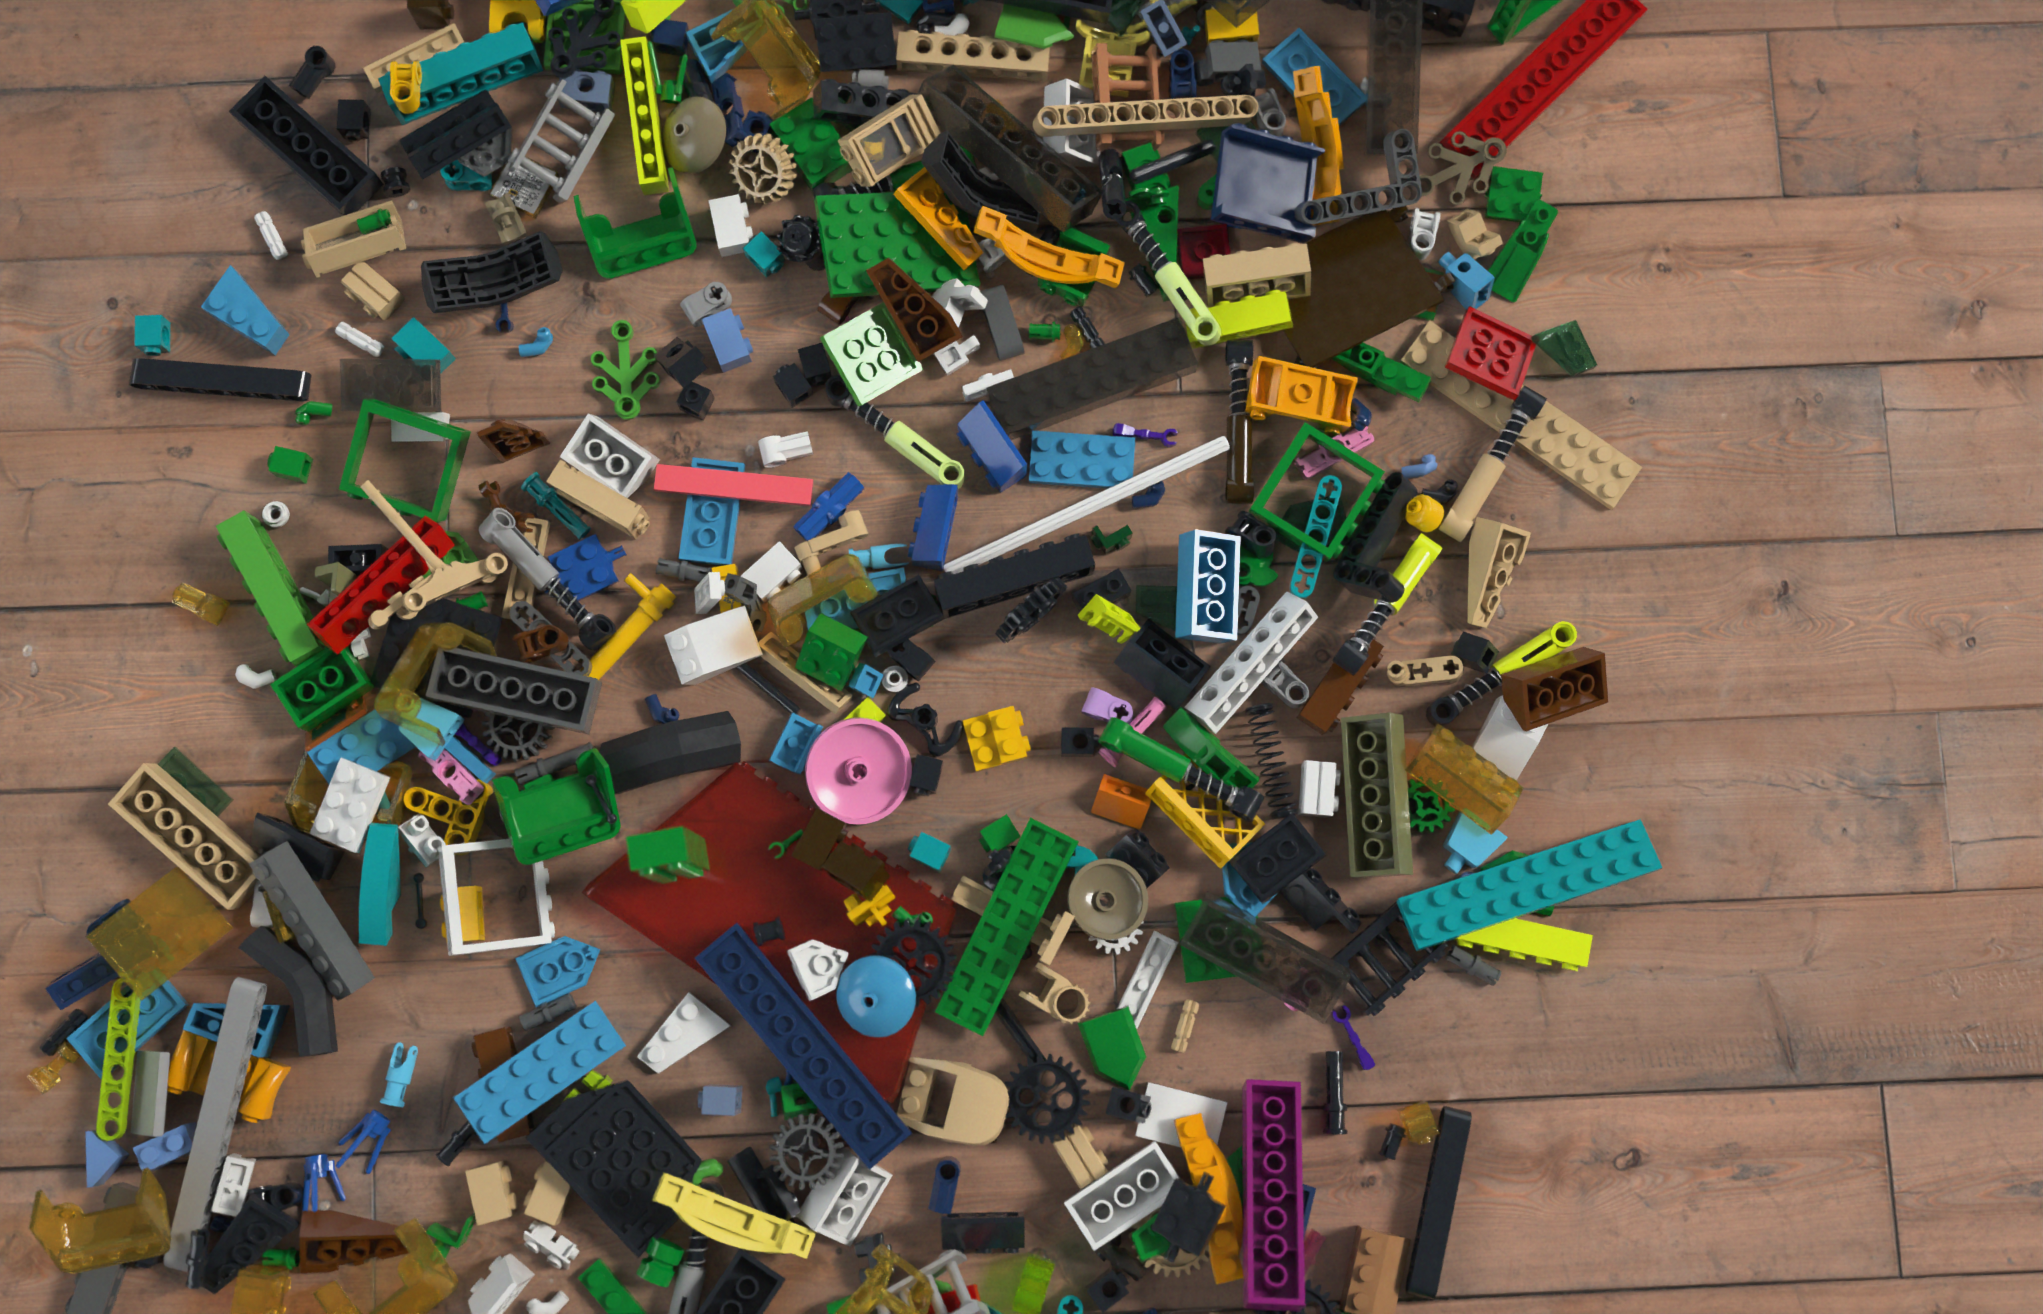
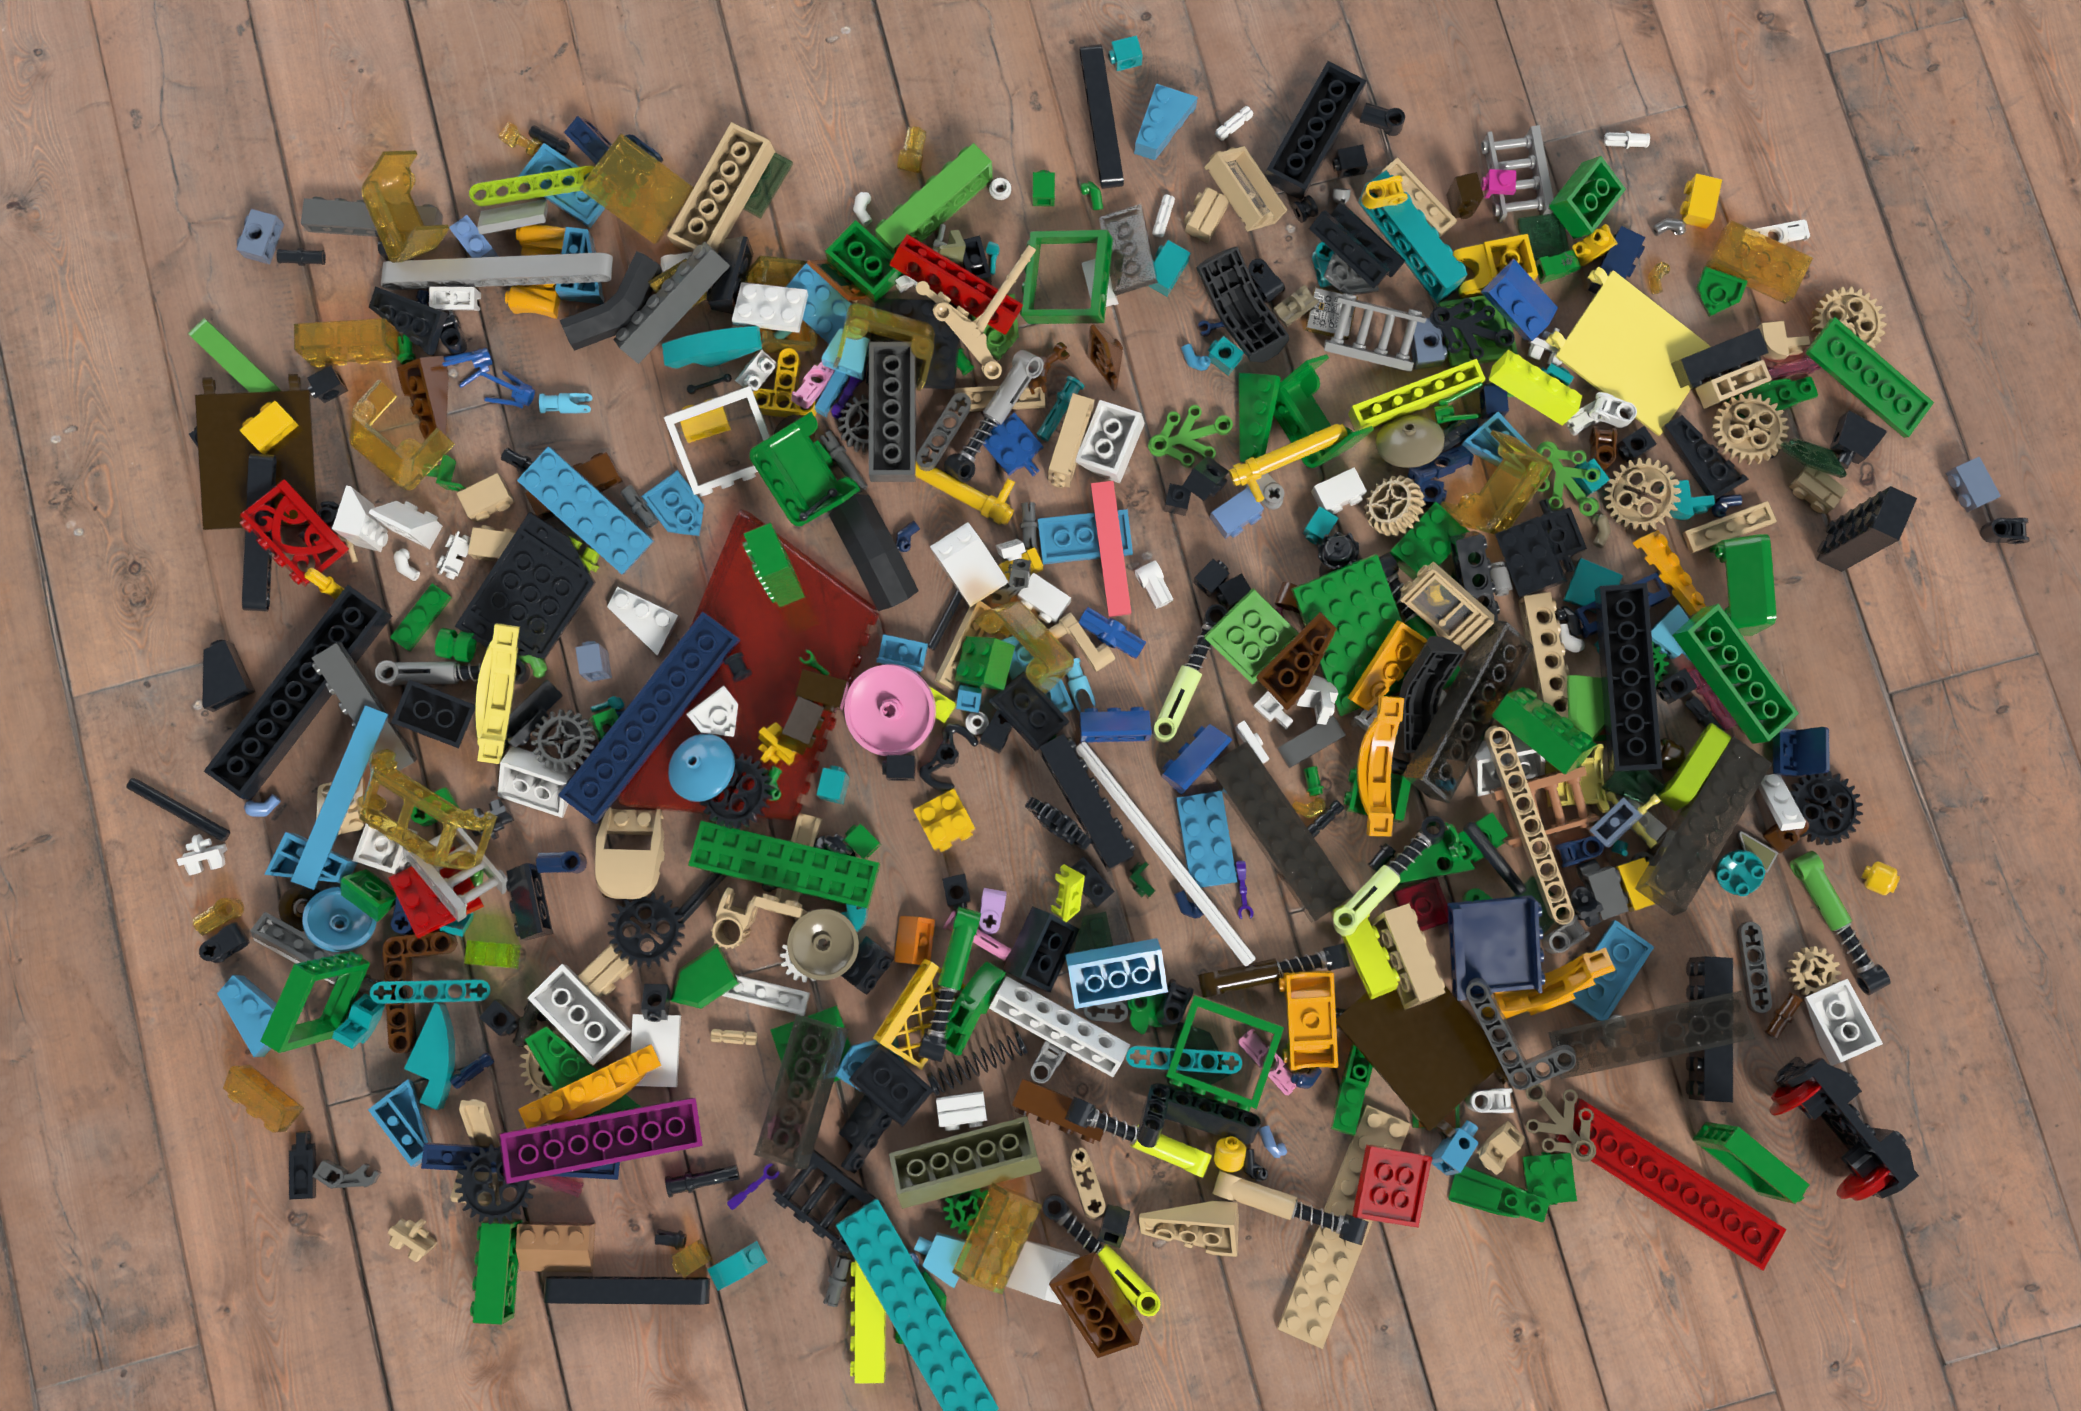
camera: 80 degrees right, 0 degrees up
medium blue slope [85,1130,130,1188] -> none
black pin [186,1229,210,1289] -> none
green pin [357,208,392,235] -> none
reddish brown piece [513,625,569,663] -> none
black piece [1098,149,1126,220] -> none
black plate [1151,1172,1226,1263] -> none
clear green wing [1531,320,1597,376] -> none
none -> teal brick [707,1241,768,1291]
none -> teal hand [986,241,1000,275]
none -> teal brick [1208,336,1244,376]
none -> yellow cylinder [1228,423,1348,502]
none -> green wing [1239,373,1281,463]
none -> black piece [1248,259,1285,304]
none -> light grey hinge [1332,188,1351,204]
none -> green brick [1492,687,1597,775]

